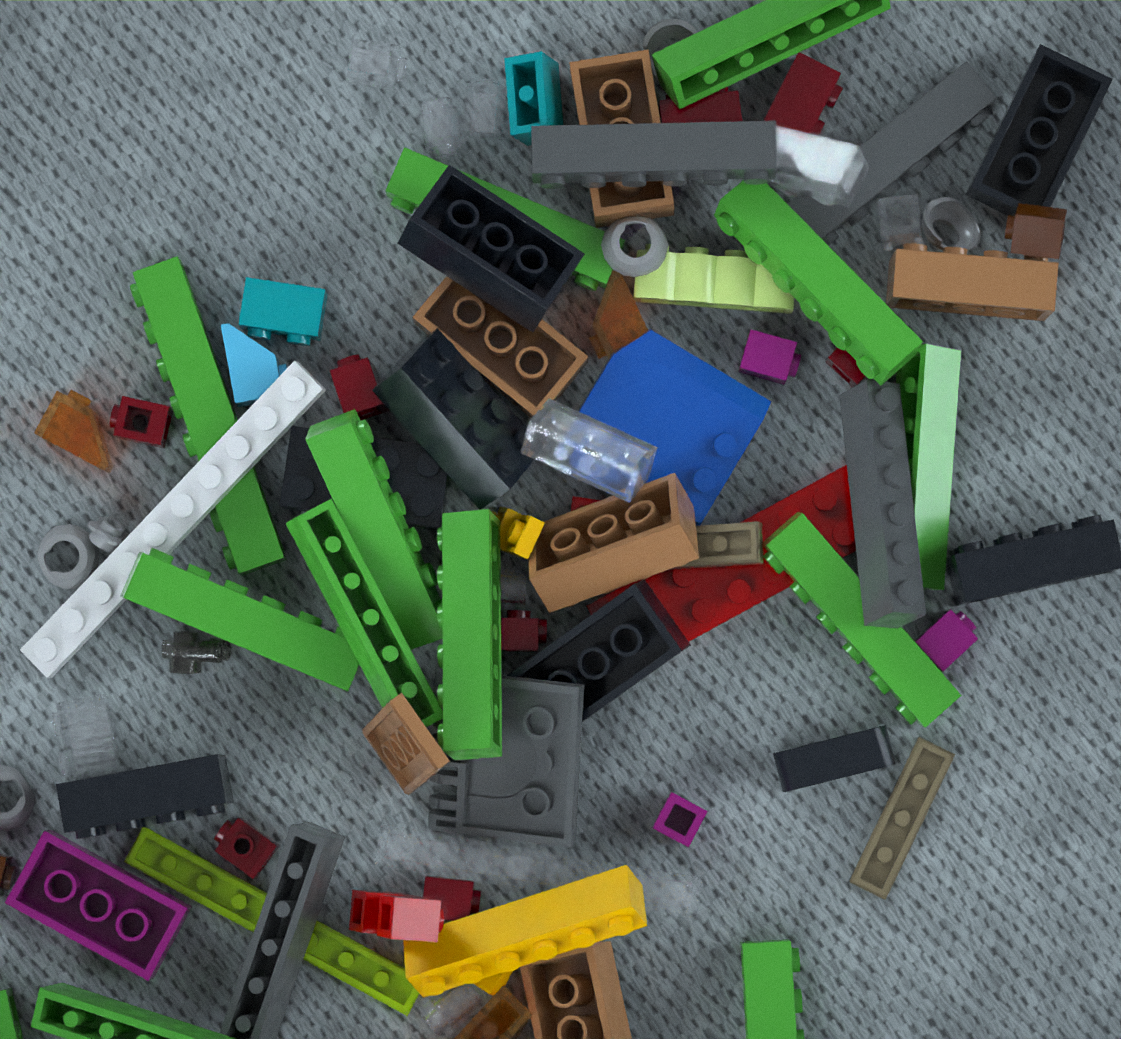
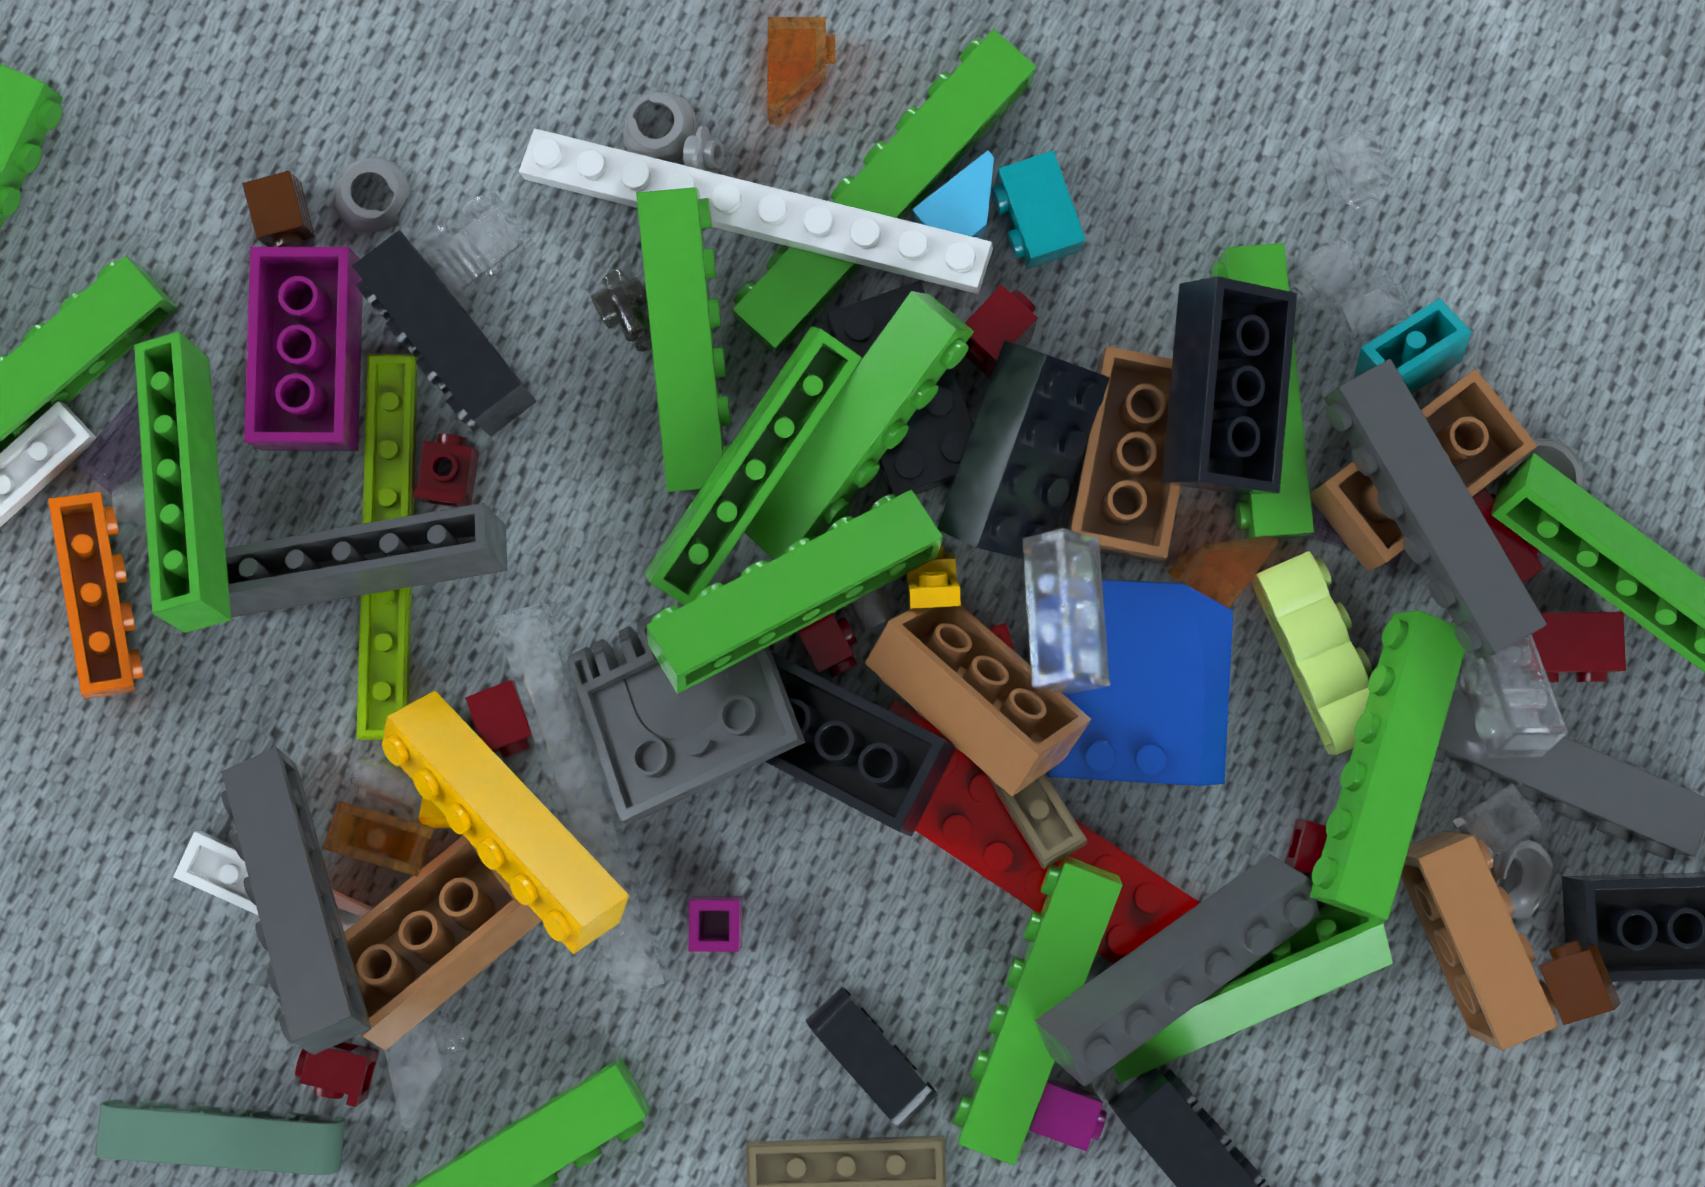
camera: 60 degrees right, 0 degrees up
dark red brick [109,396,173,449] -> none
red arch [349,889,444,942] -> none
medium nougat tile [362,693,450,795] -> none
light grey piece [601,216,669,277] -> none
magenta brick [738,329,801,385] -> none

